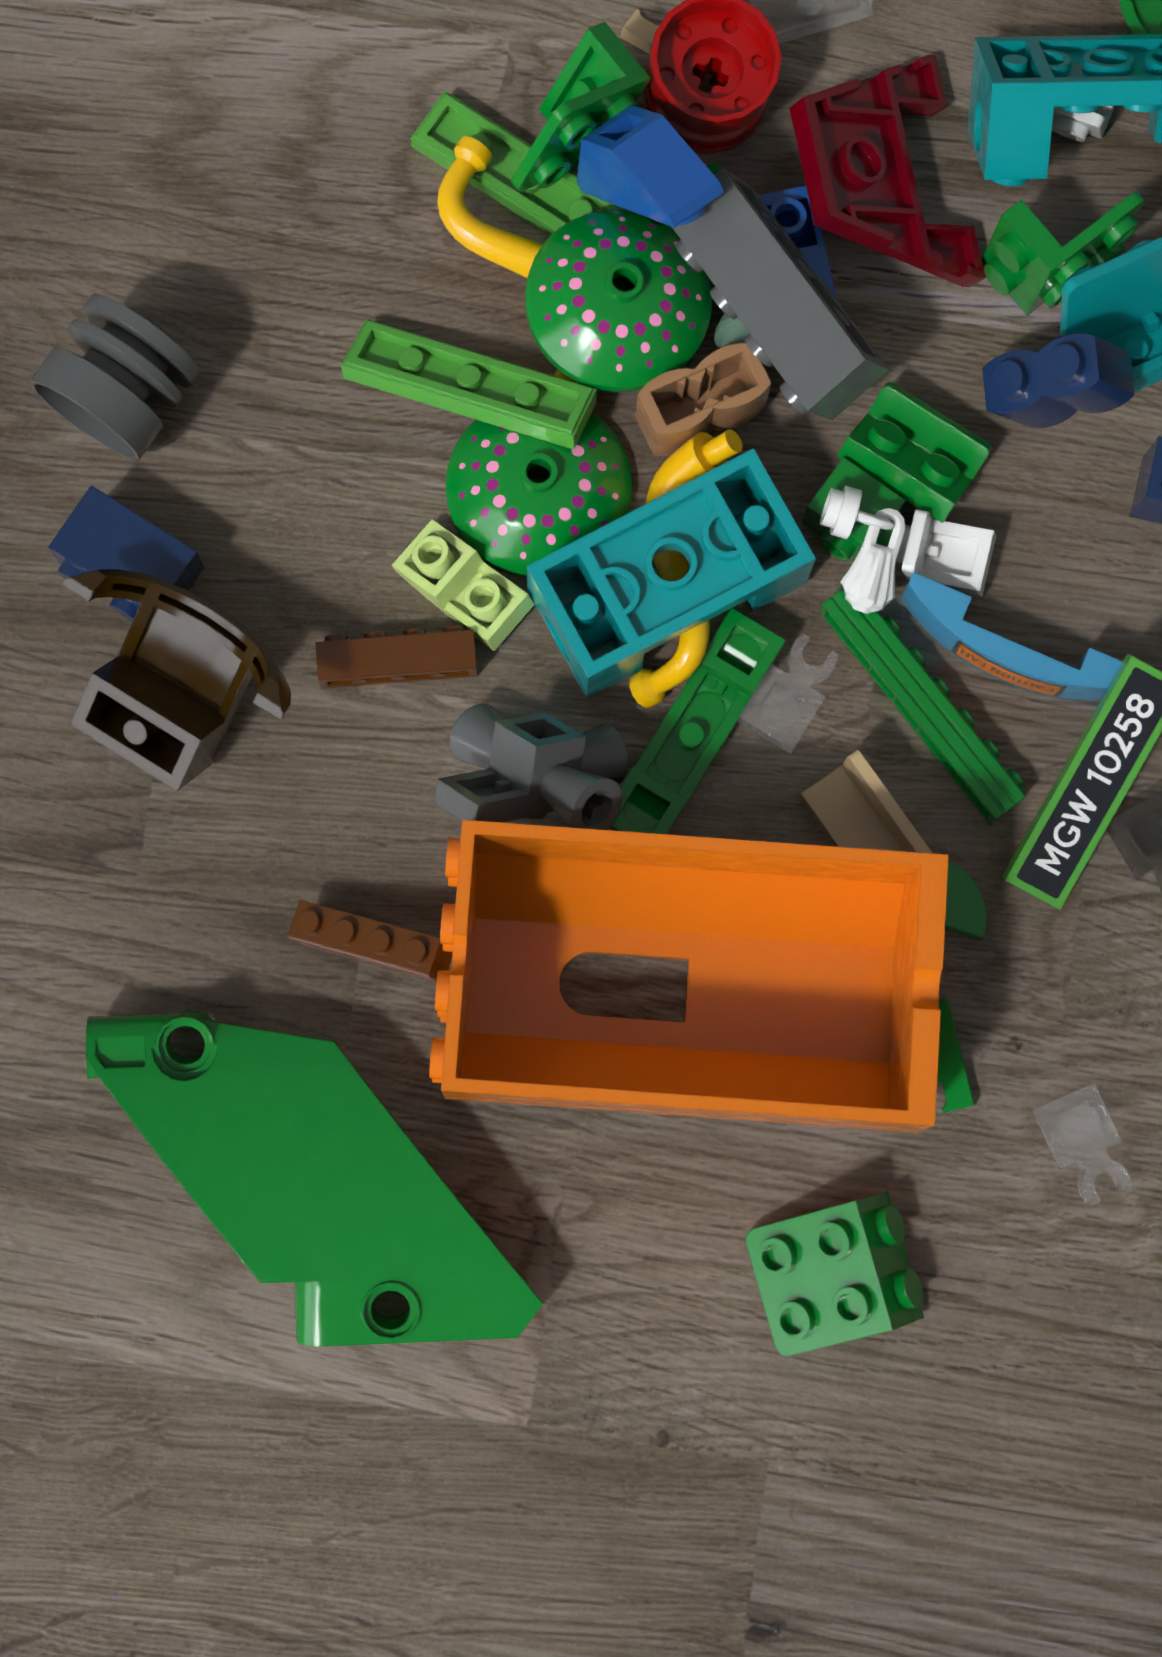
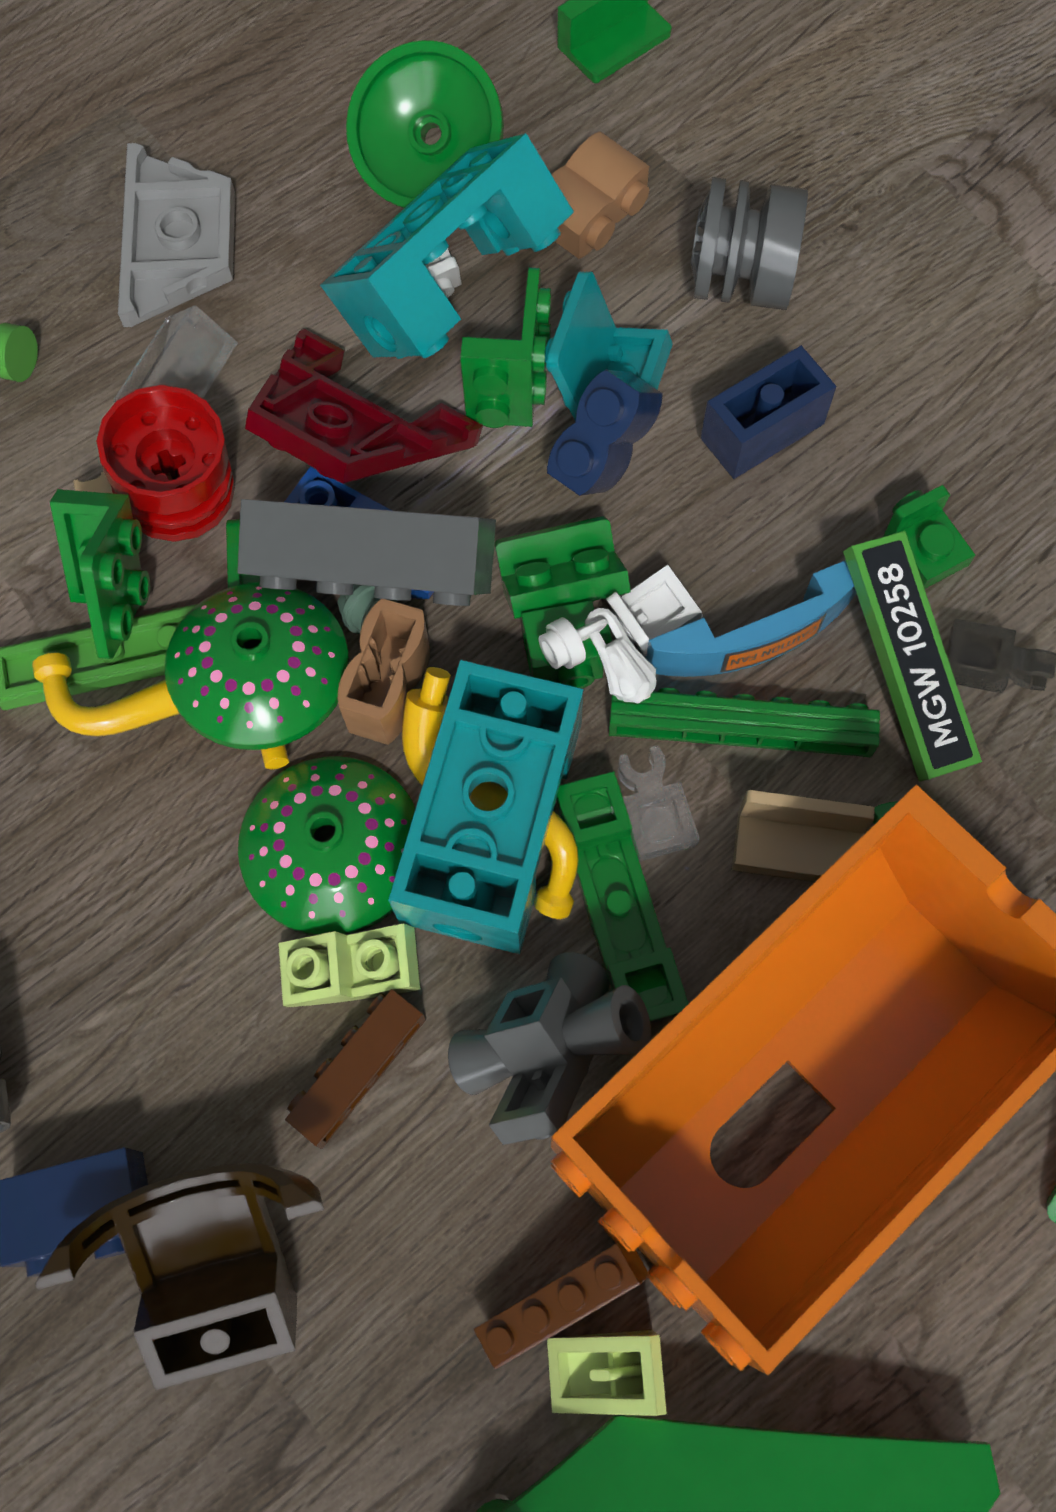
camera: 40 degrees left, 10 degrees down
bright green tile [341,319,597,450] -> none
blue slope [577,105,724,228] -> none
none -> yellowish green slope [547,1330,667,1416]

